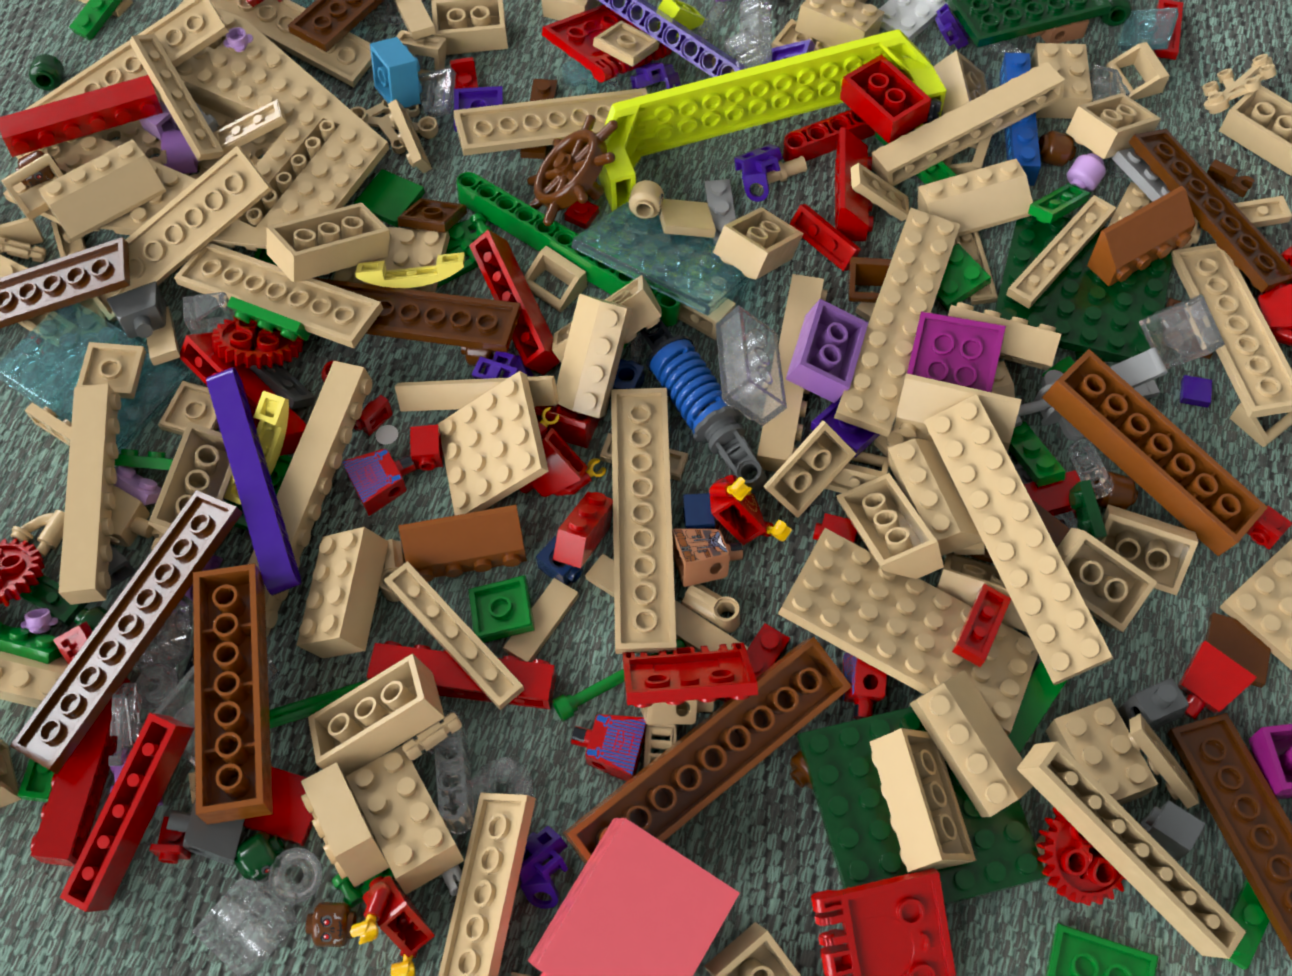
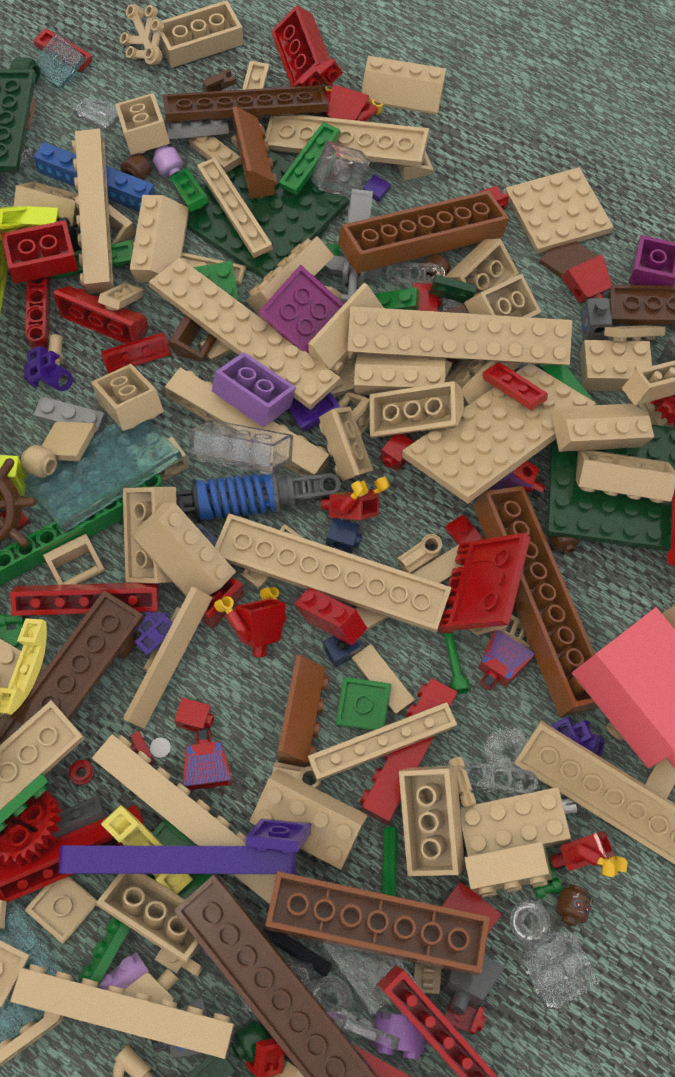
camera: 75 degrees left, 5 degrees up
dark green head [234,832,286,881] -> none
tan plate [438,371,549,515] -> none
nougat torso [672,529,743,587] -> none
tan brick [1031,43,1093,119] -> none
tan tile [1106,42,1170,100] -> none
none -> dark purple plate [246,819,311,854]
none -> green plate [279,122,341,195]

